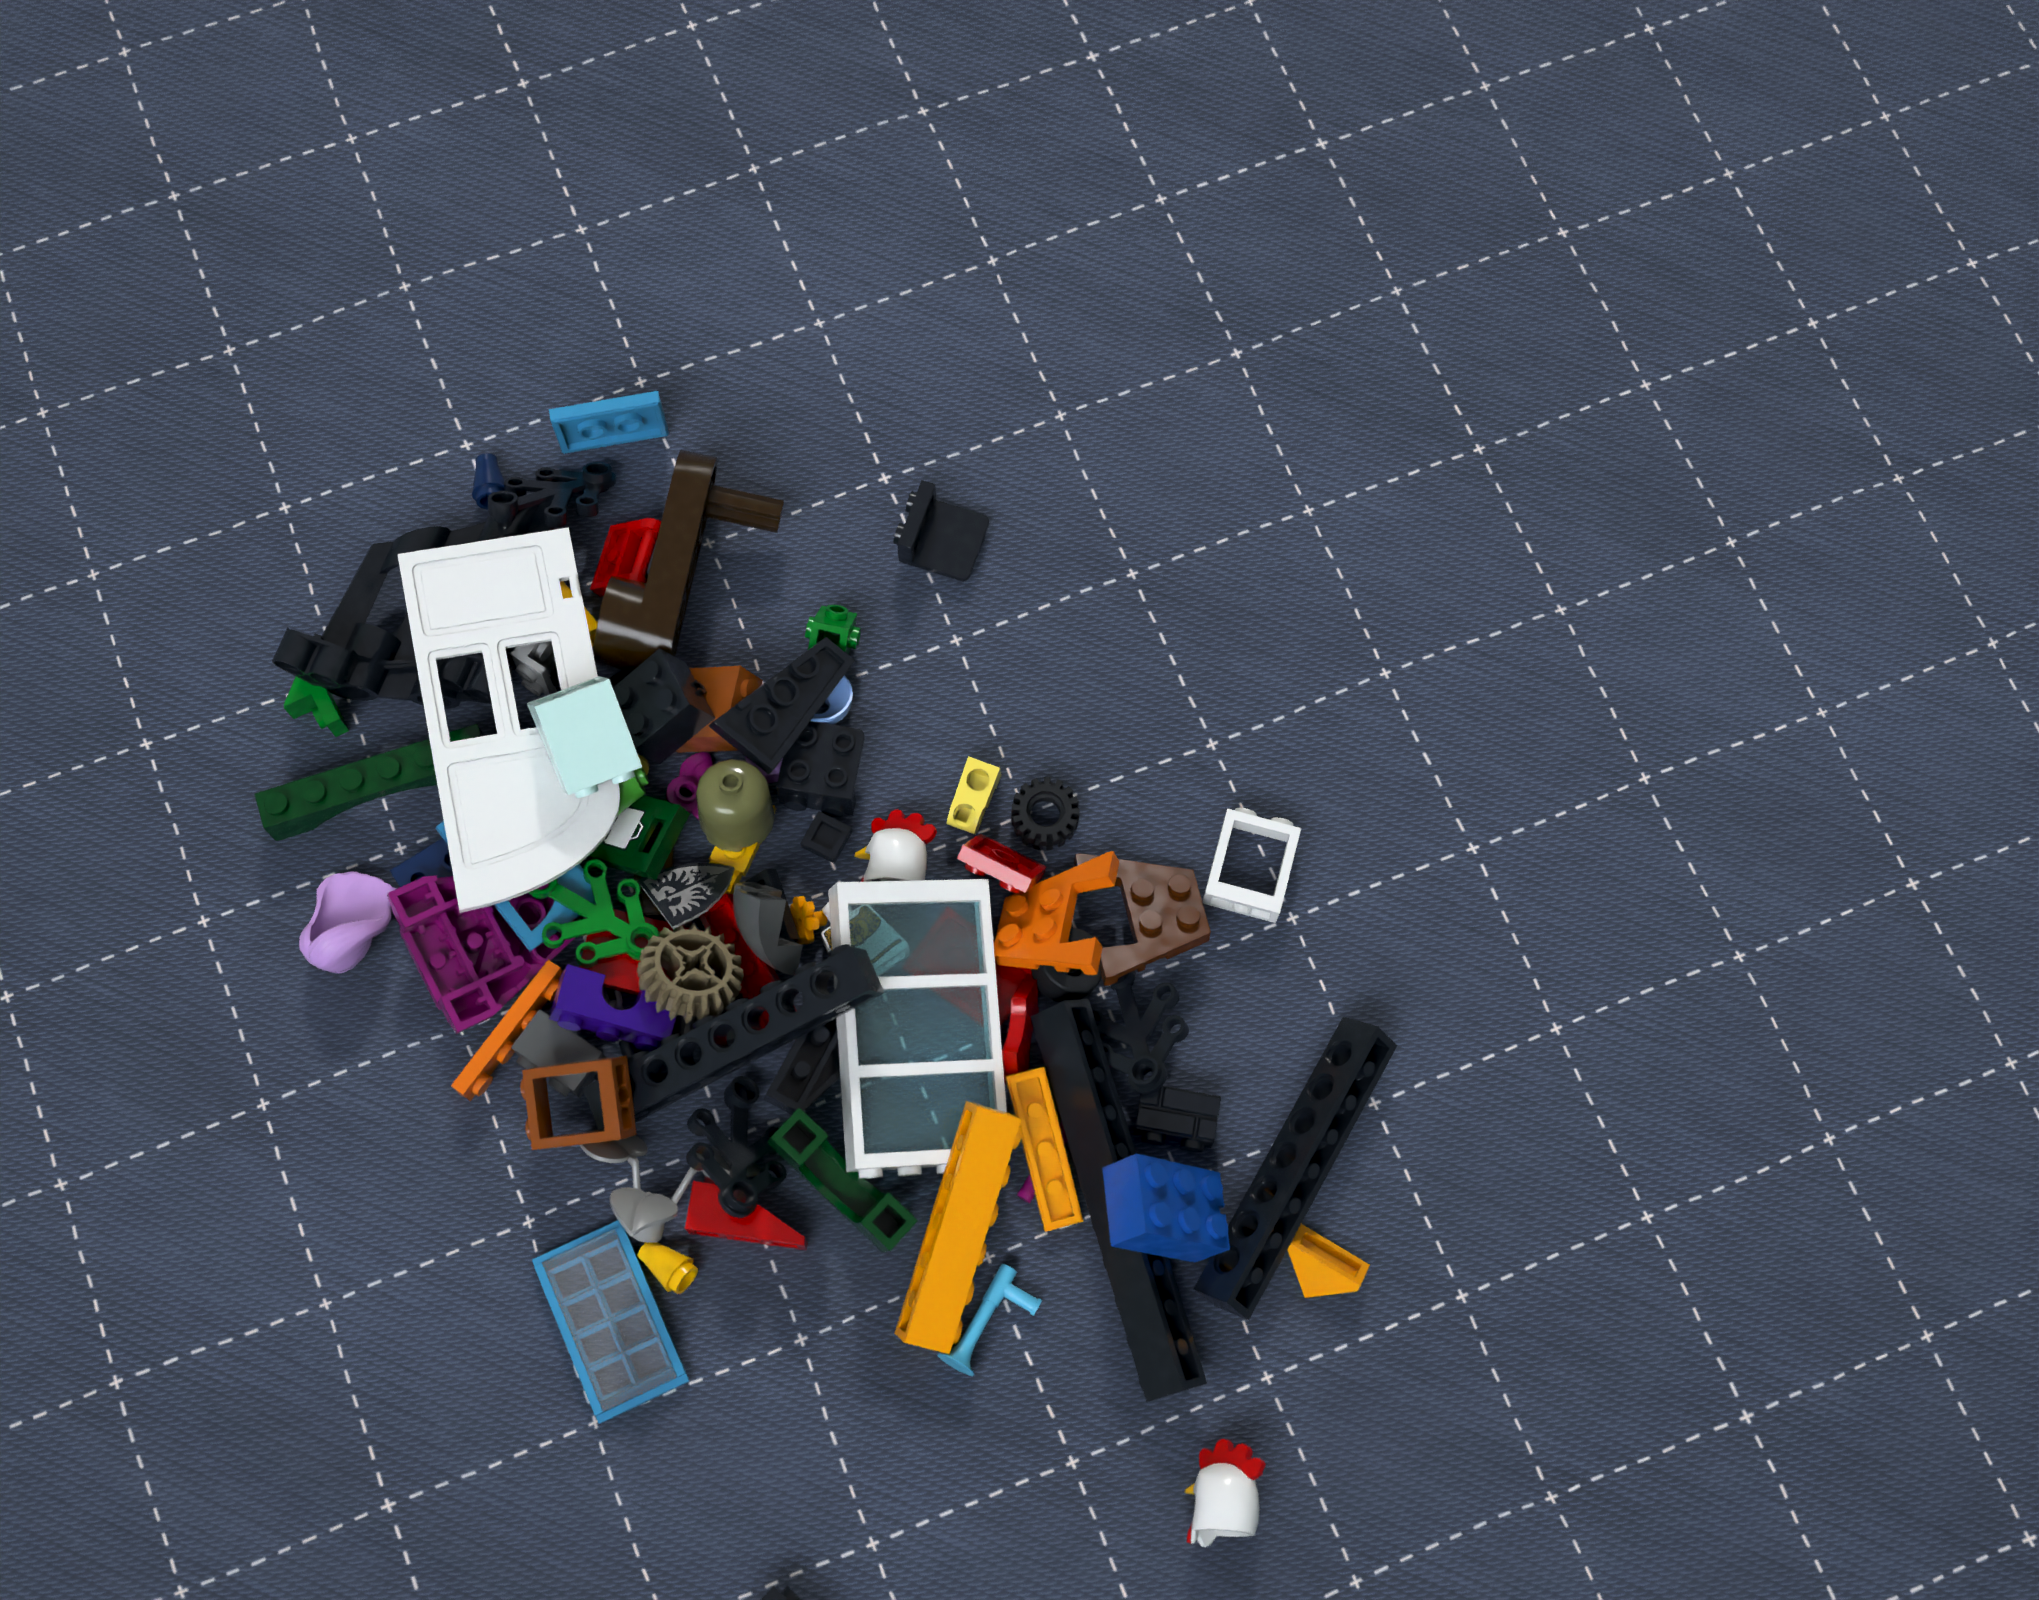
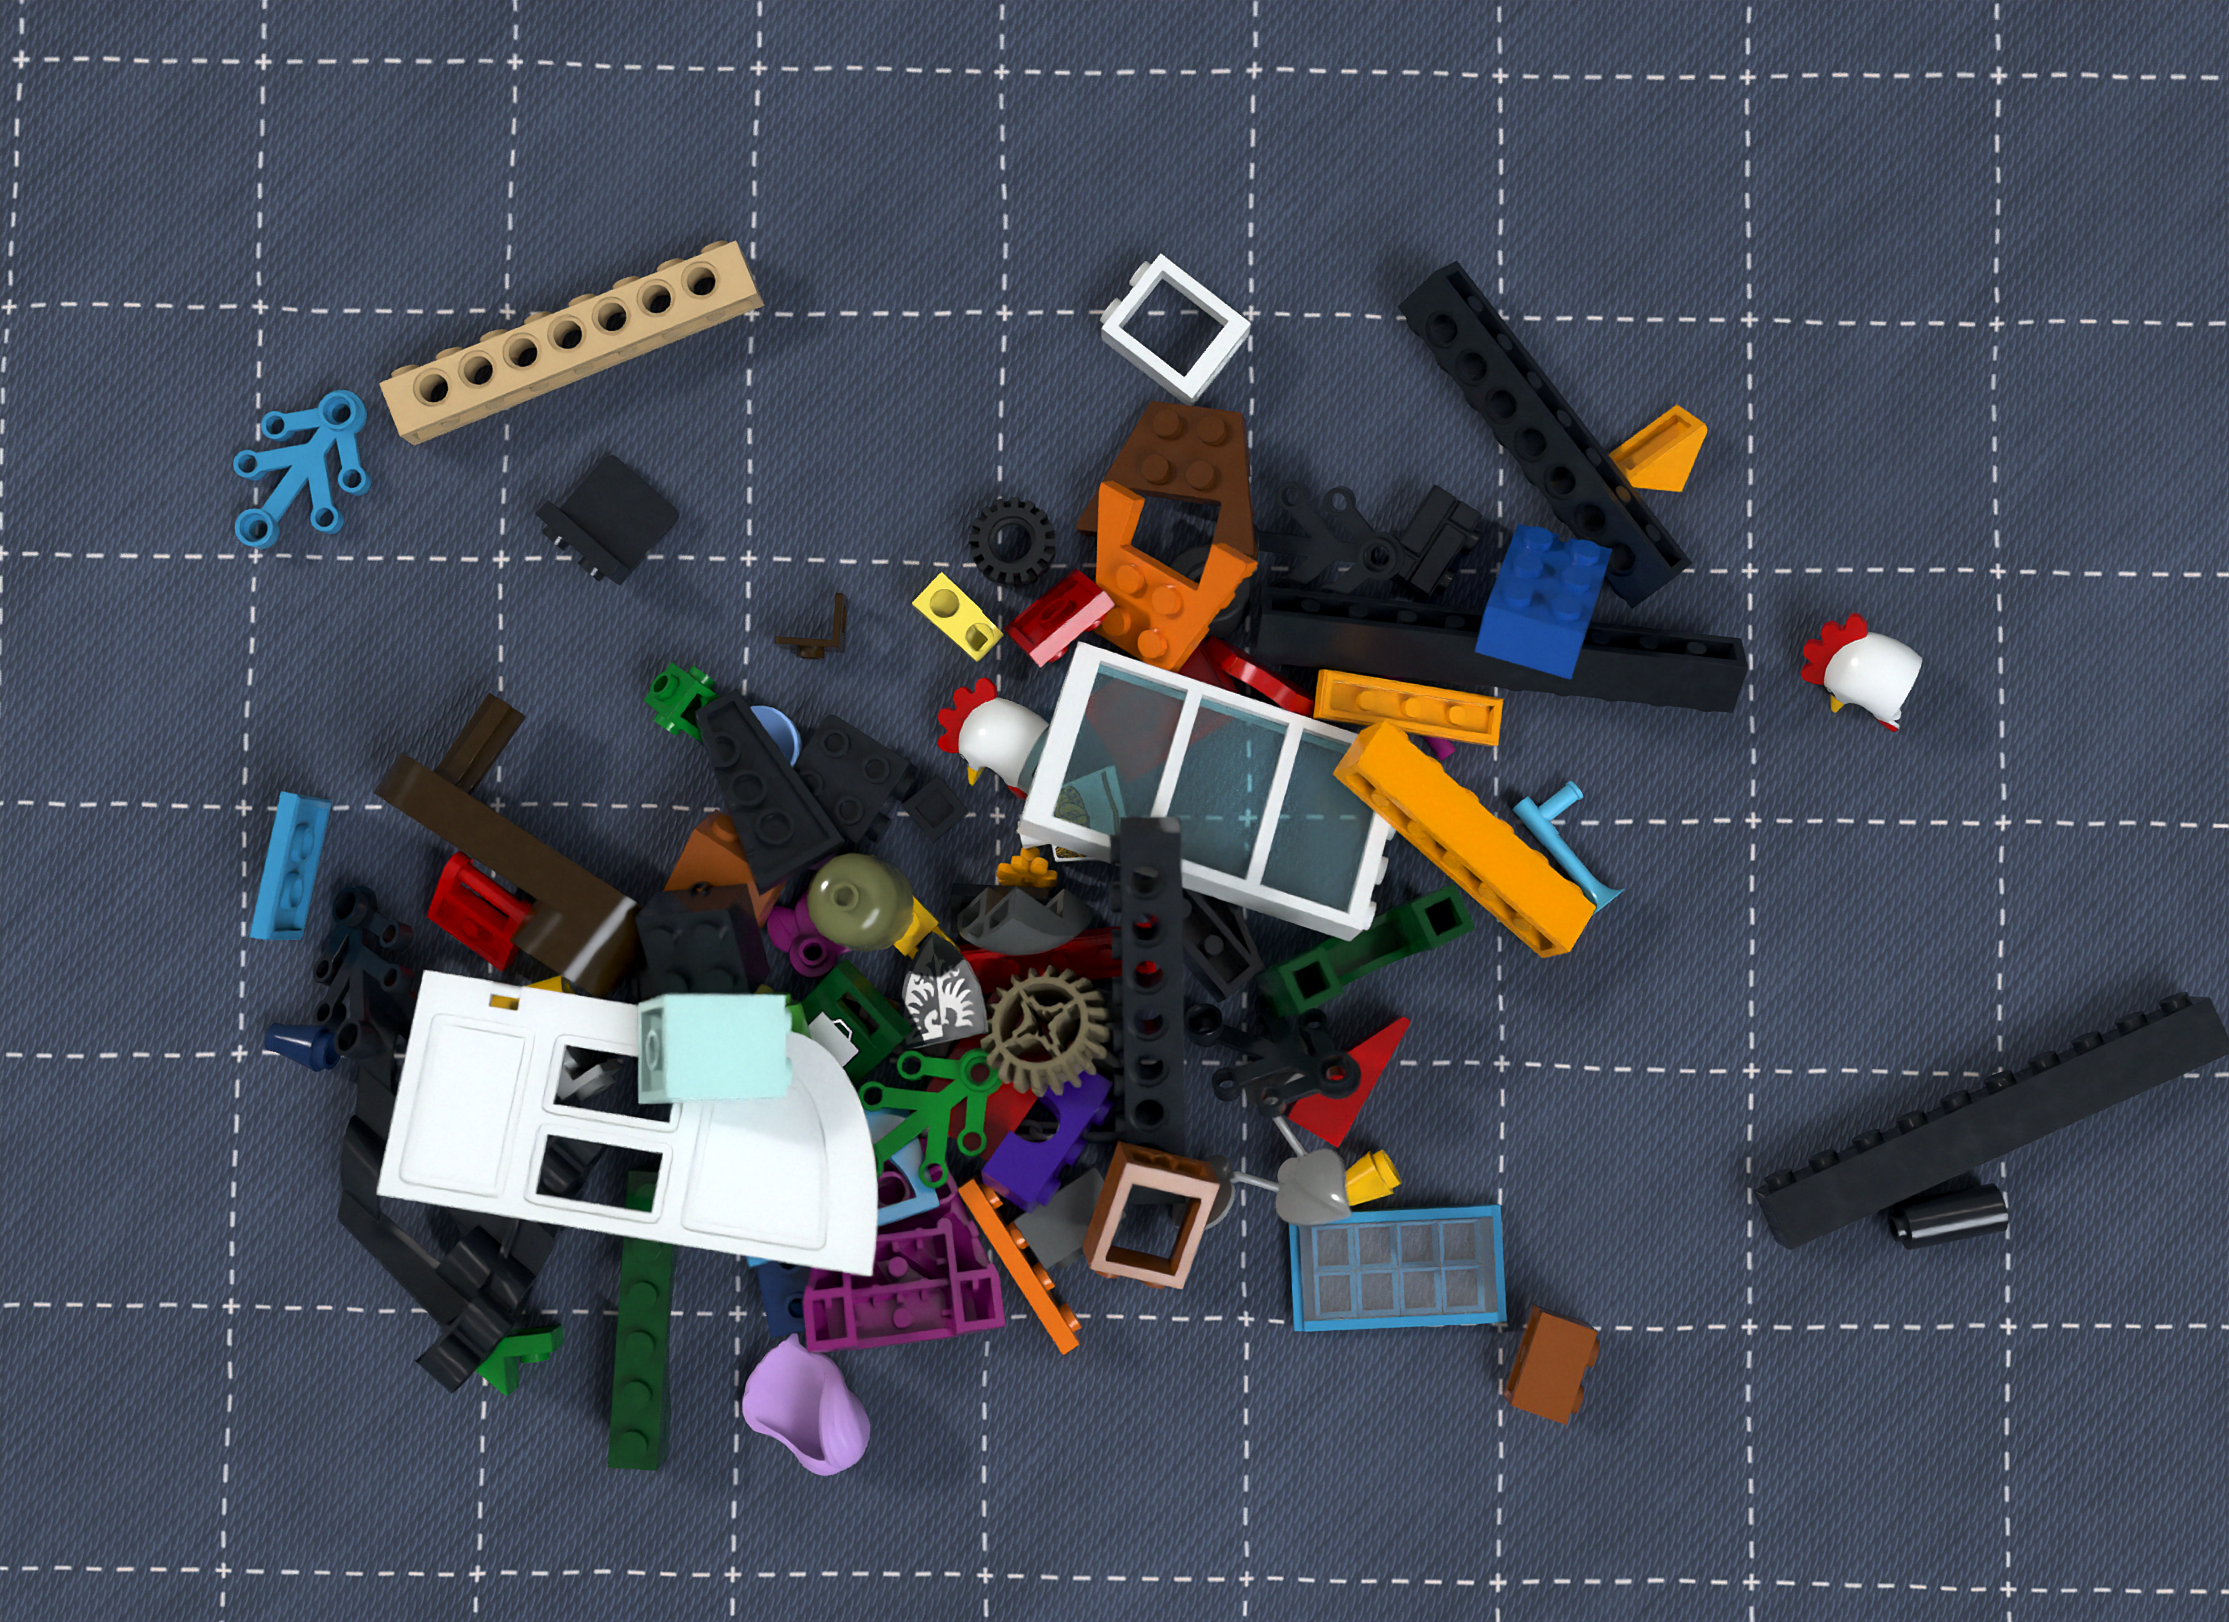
camera: 60 degrees left, 15 degrees up
none -> dark azure plant [233,390,372,549]
none -> tan brick [379,240,764,446]
none -> dark brown bracket [775,593,848,660]
none -> dark orange brick [1503,1304,1600,1425]

